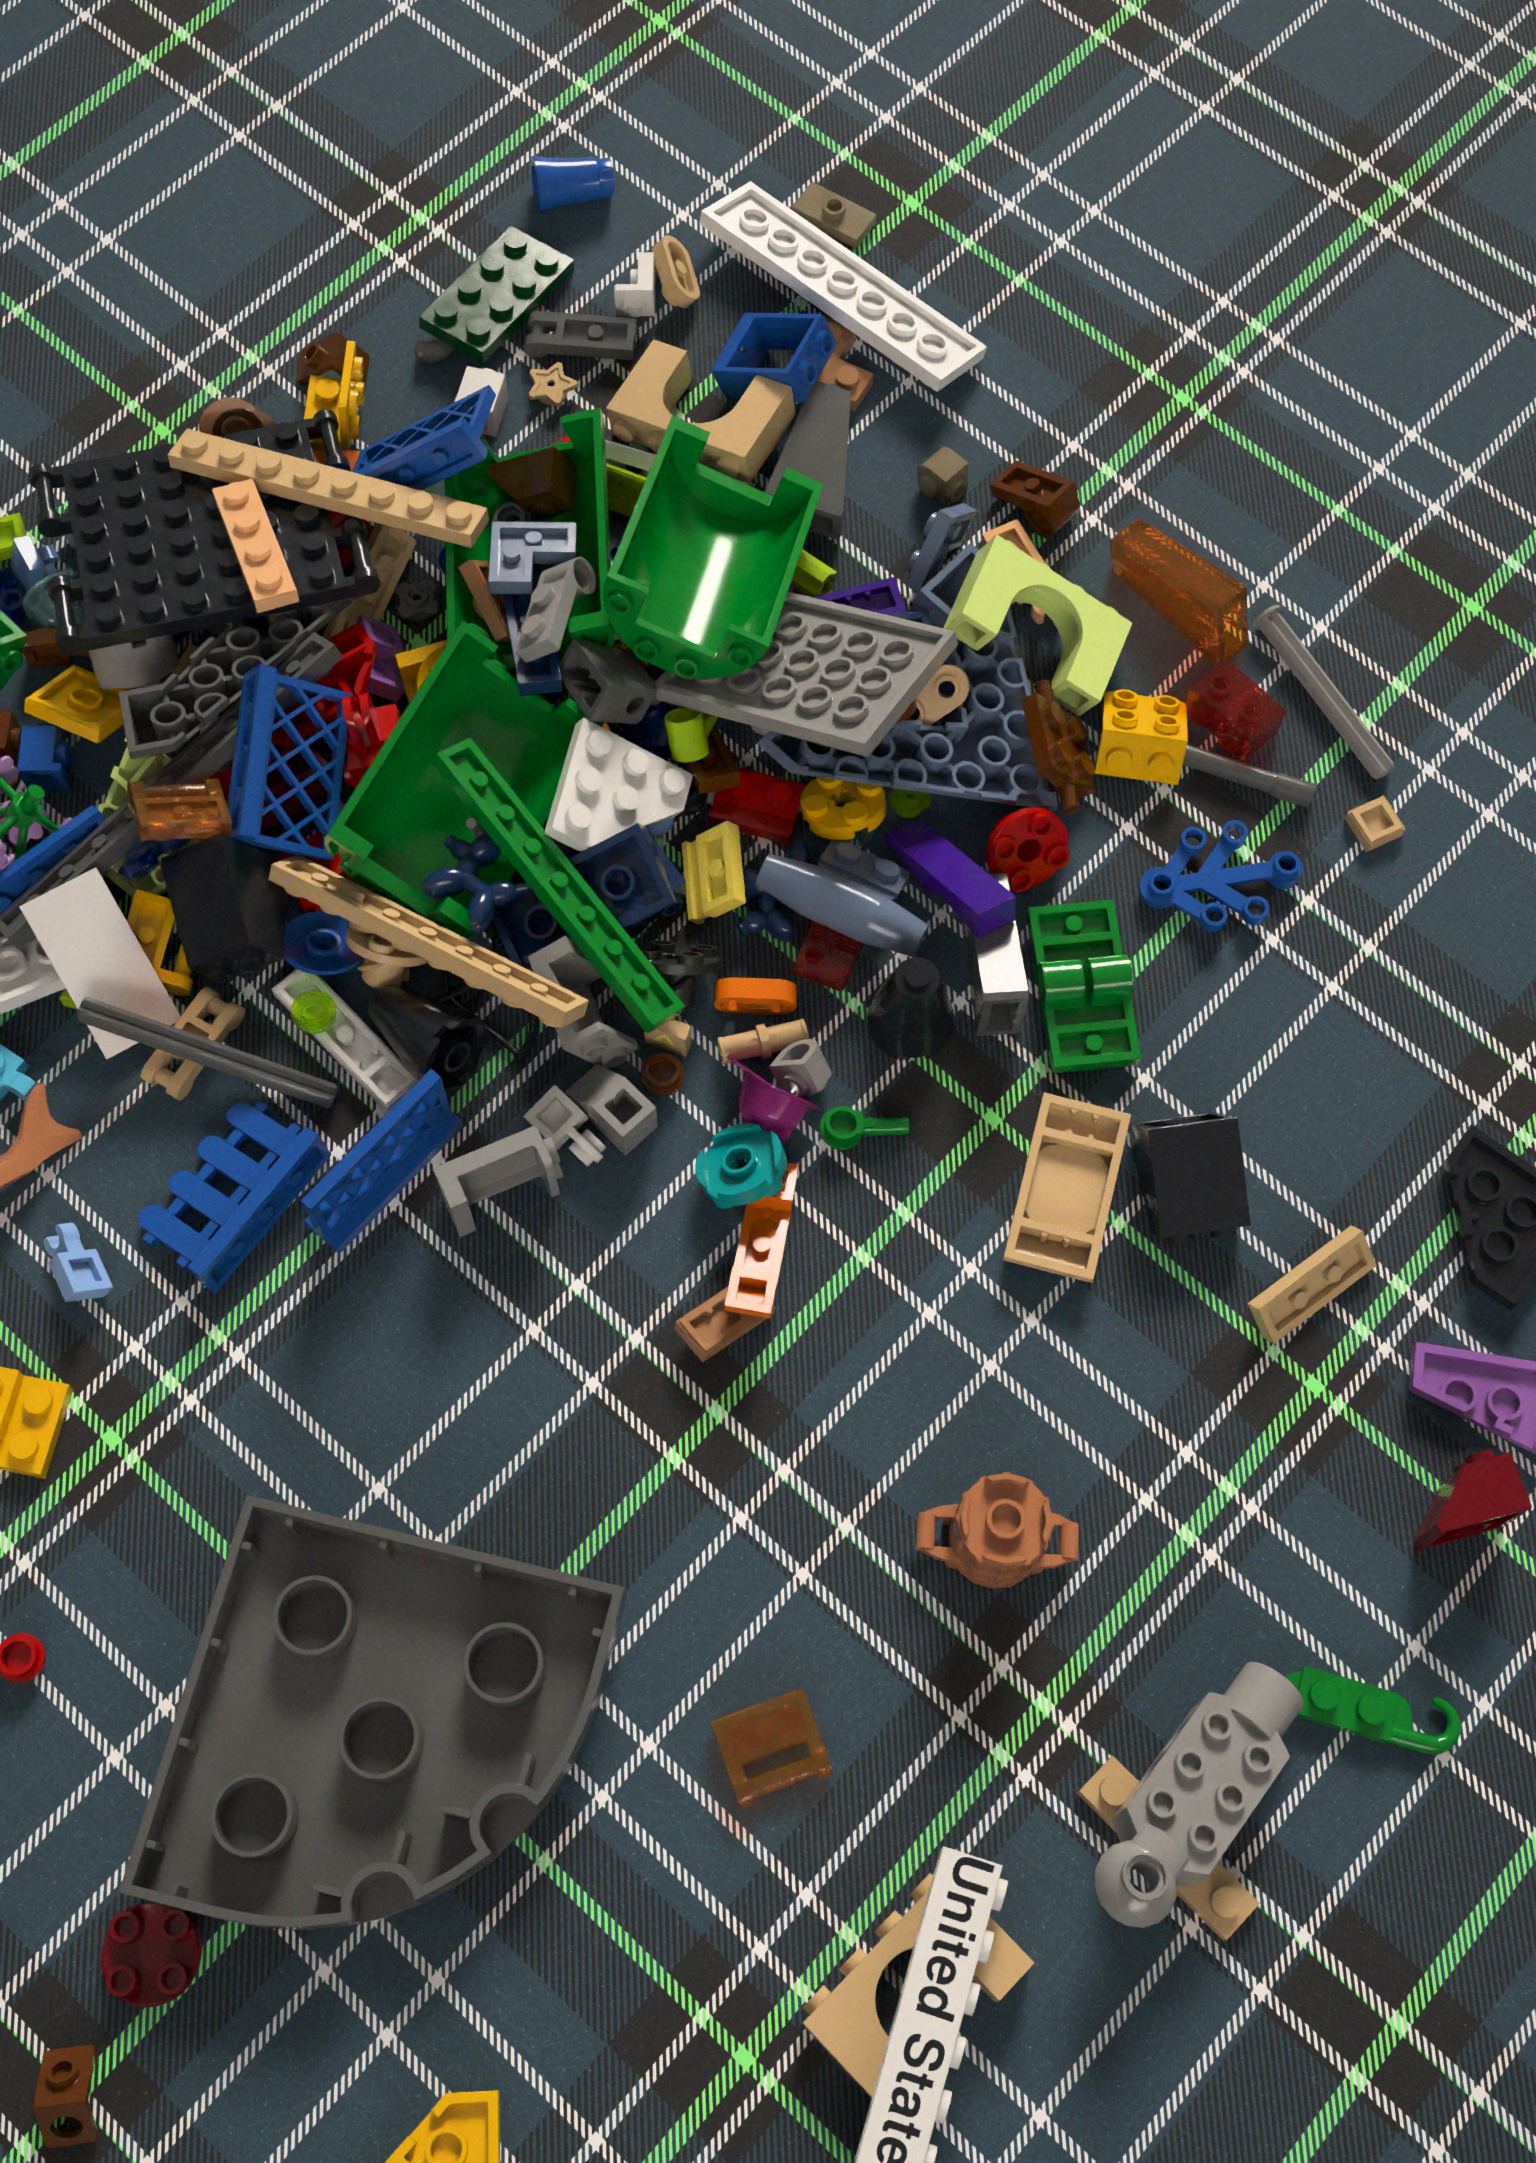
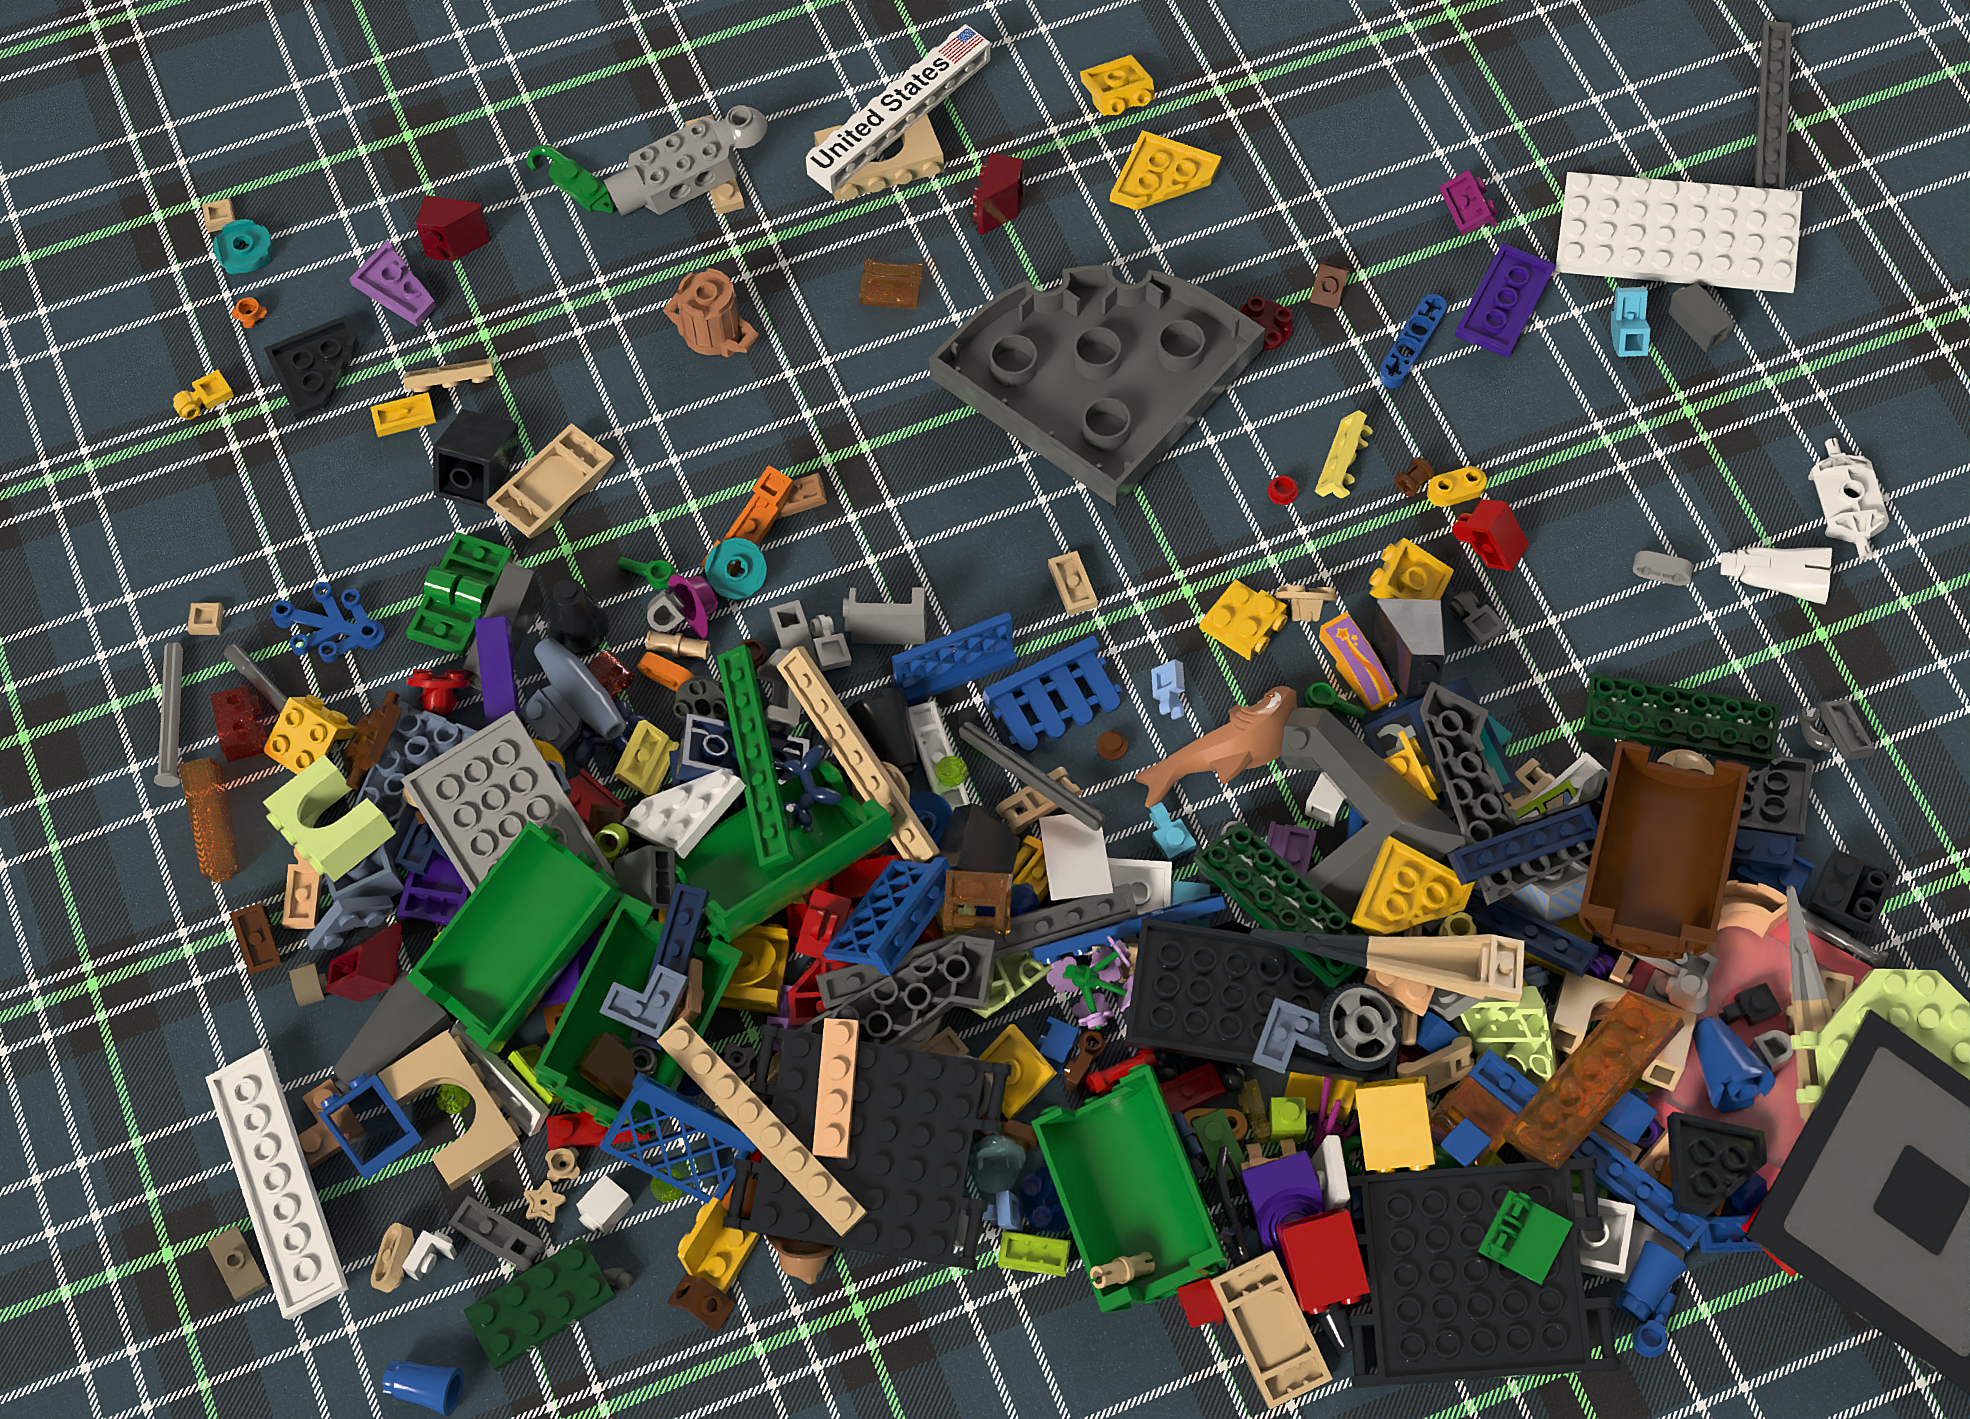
camera: 150 degrees left, 5 degrees down
light grey plate [515,557,597,663] -> none
none -> dark red slope [326,923,402,1002]
none -> yellow plate [370,392,437,437]
none -> tan plate [545,1147,581,1182]
none -> dark red slope [972,153,1024,235]
none -> tan plate [1048,551,1098,616]
none -> reddish brown plate [1096,730,1128,761]

